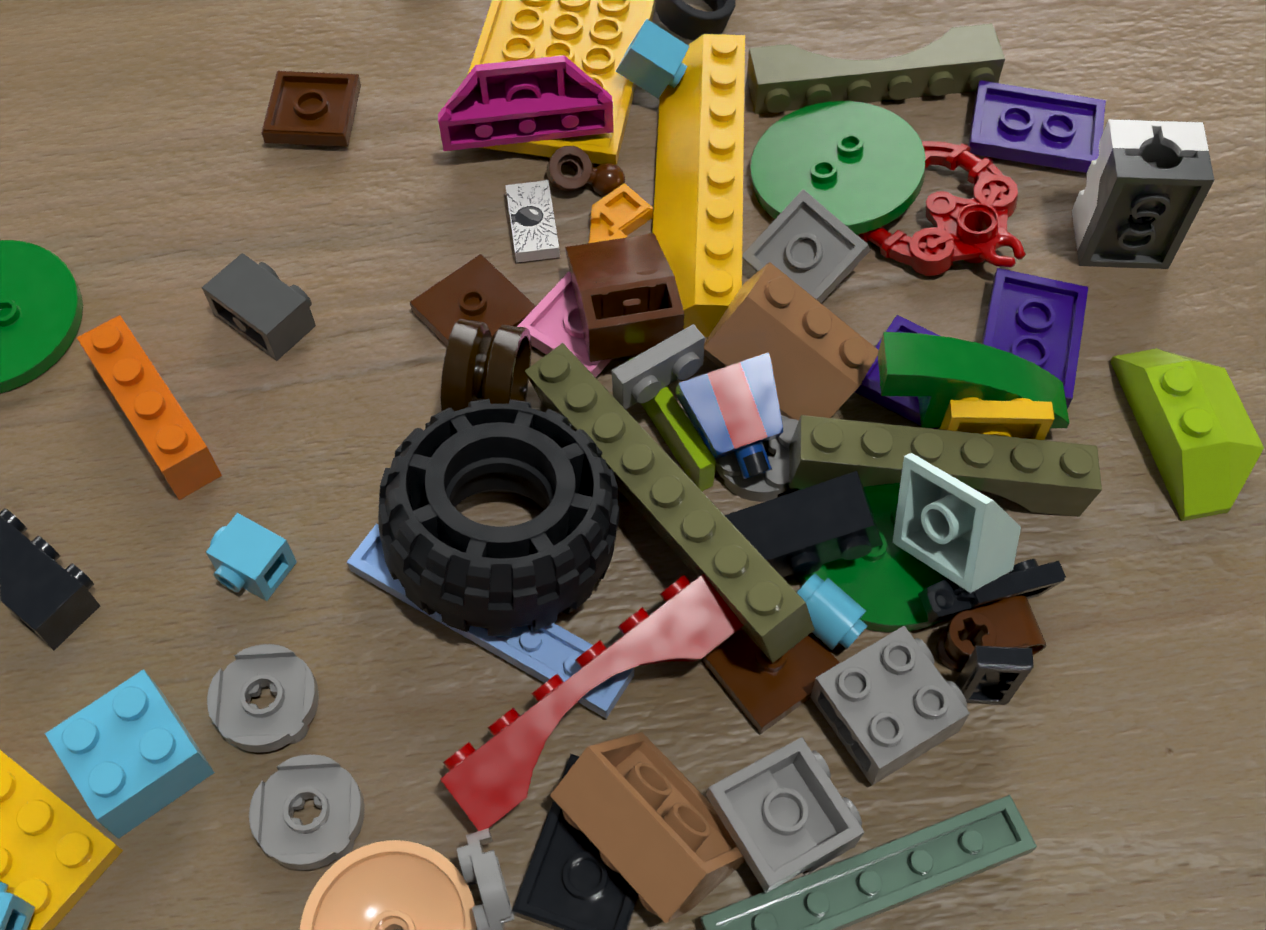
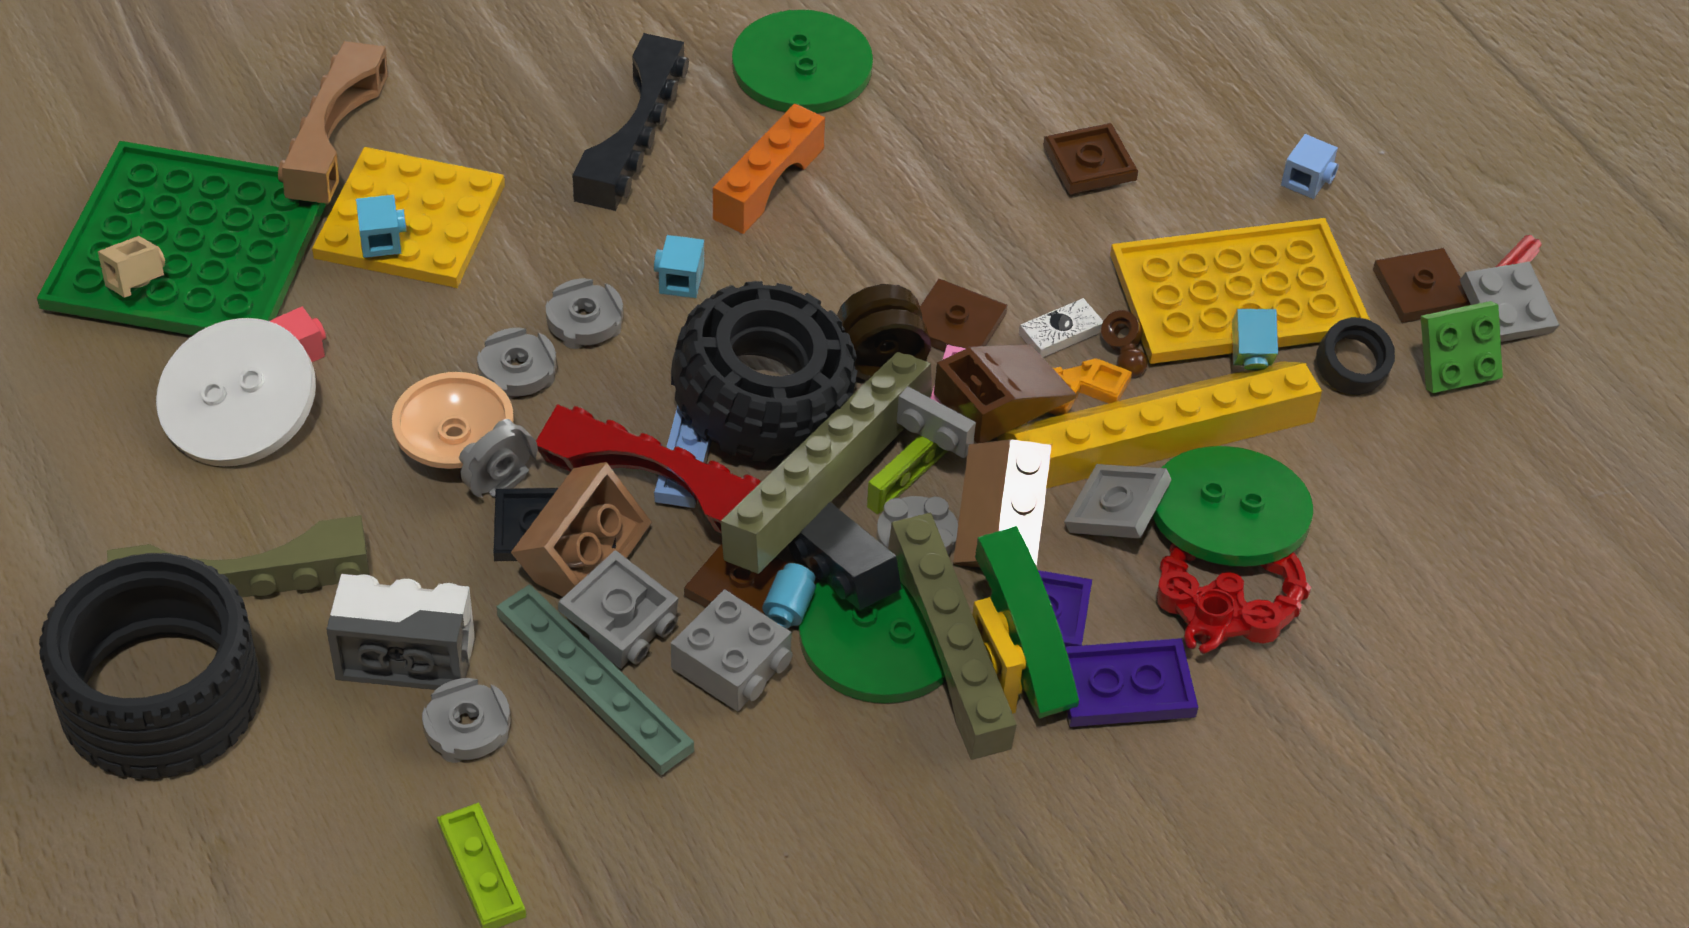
camera: 65 degrees right, 10 degrees down
medium azure brick [45,669,215,839] -> none
dark grey brick [202,253,316,361] -> none
dark pink wedge [438,55,614,151] -> none
torso [675,353,783,479] -> none
olive arch [747,23,1005,114] -> none
light aqua slope [892,453,1021,593] -> none
black hinge [918,559,1066,623] -> none
reddish brown piece [936,596,1047,672] -> none
black plate [955,646,1034,705] -> none
plate [968,80,1106,173] -> none
dark grey piece [1072,119,1214,269] -> none
lime wedge [1110,348,1264,521] -> none

